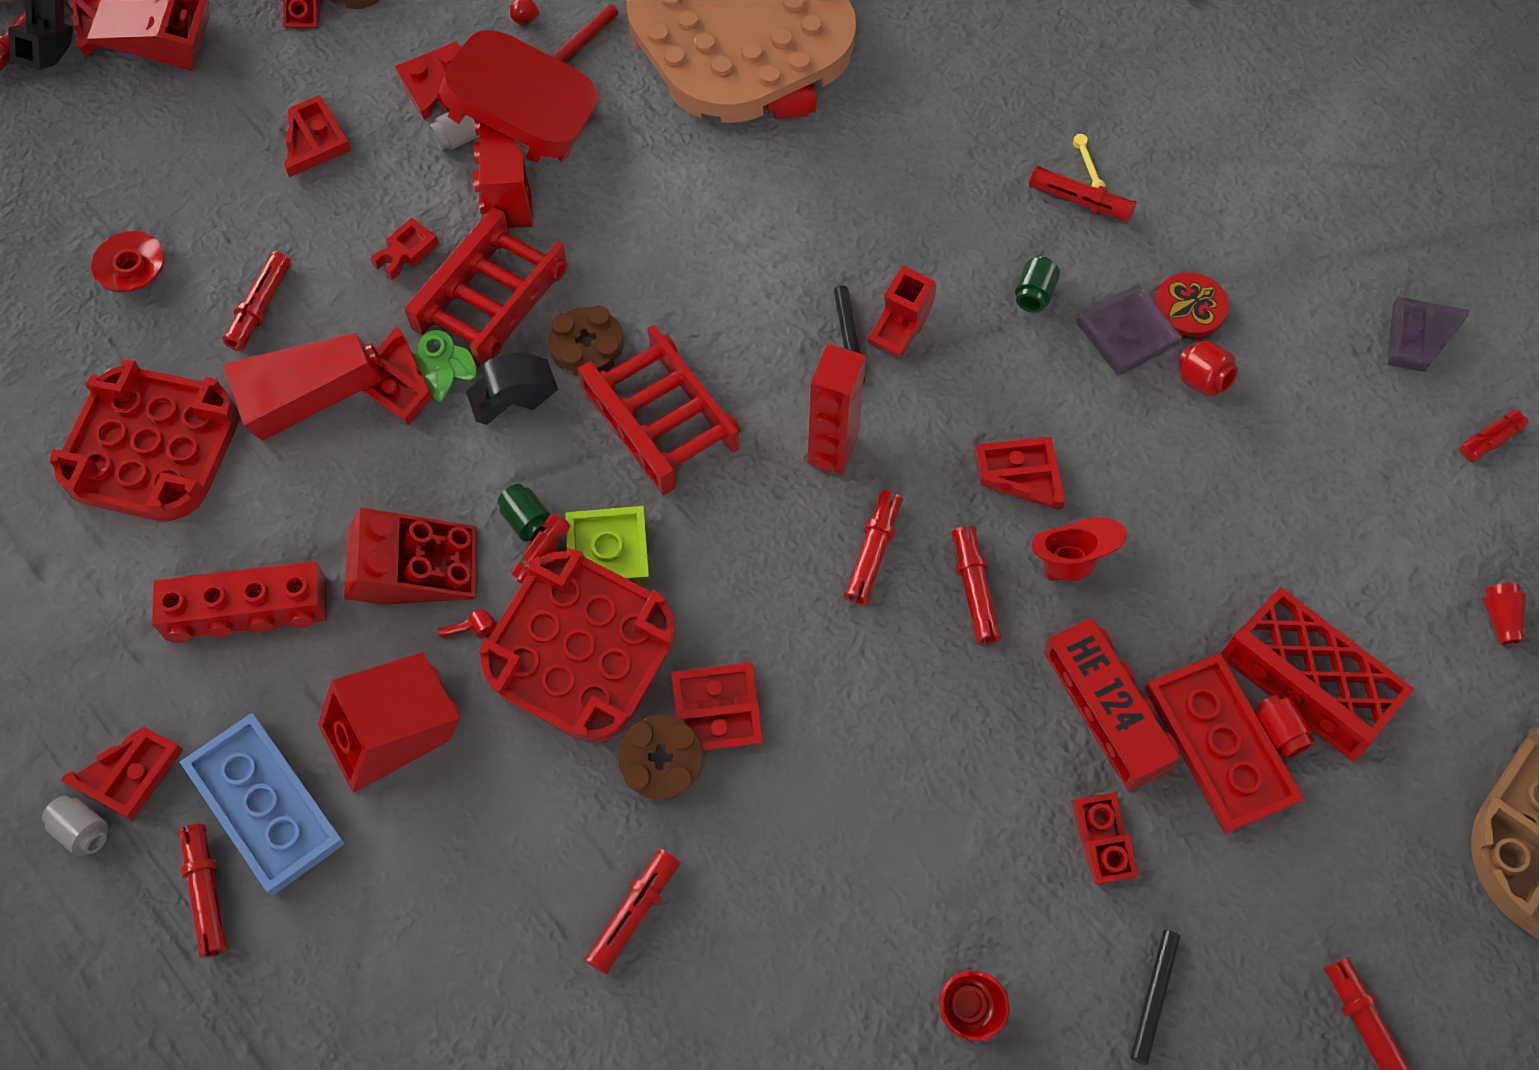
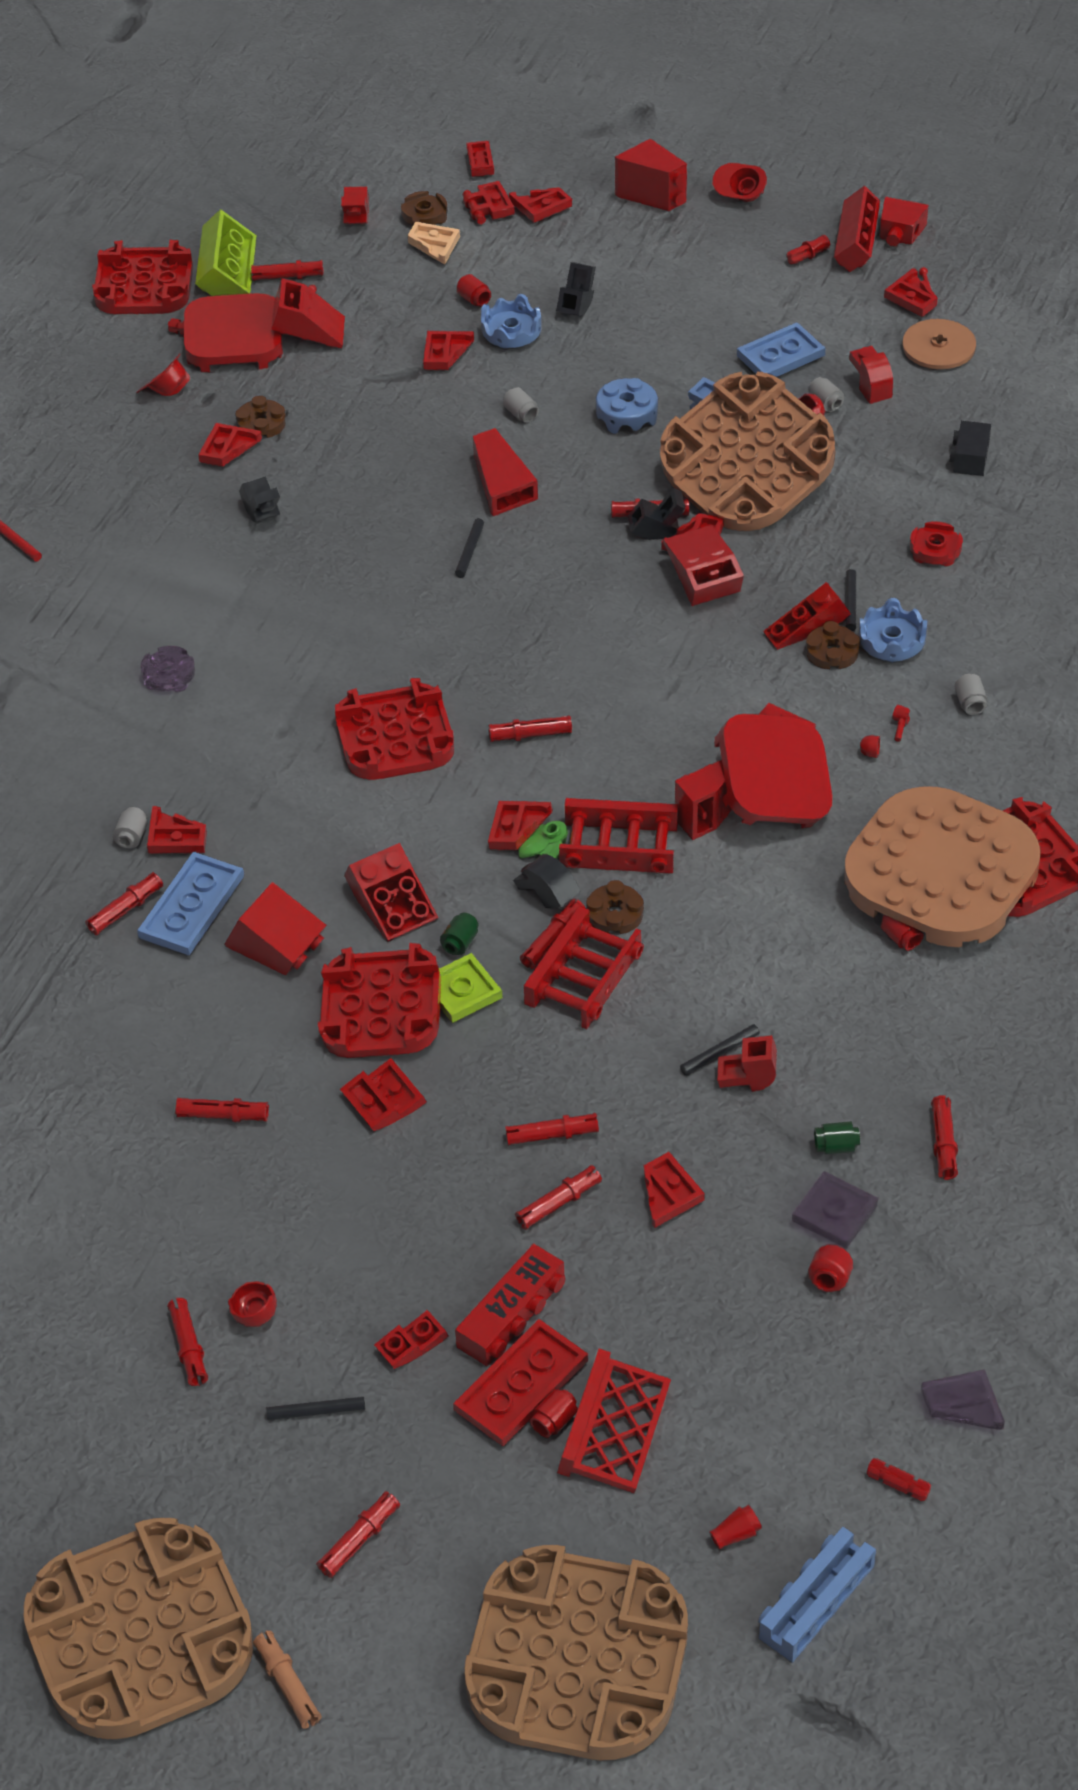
camera: 65 degrees right, 15 degrees down
red dish [90,231,165,292] -> none
red brick [152,561,327,642] -> none
red slope [222,333,383,441] -> none
red wing [284,95,351,177] -> none
red plate [371,217,439,281] -> none
red hand [438,609,496,639] -> none
red axle [511,513,570,584] -> none
red bar [552,4,619,63] -> none
reddish brown plate [619,715,704,800] -> none
red brick [808,344,866,474] -> none
red piece [1031,517,1127,581] -> none
light yellow hinge [1073,134,1105,188] -> none
red tile [1154,272,1229,340] -> none
none -> red pin [520,899,586,969]

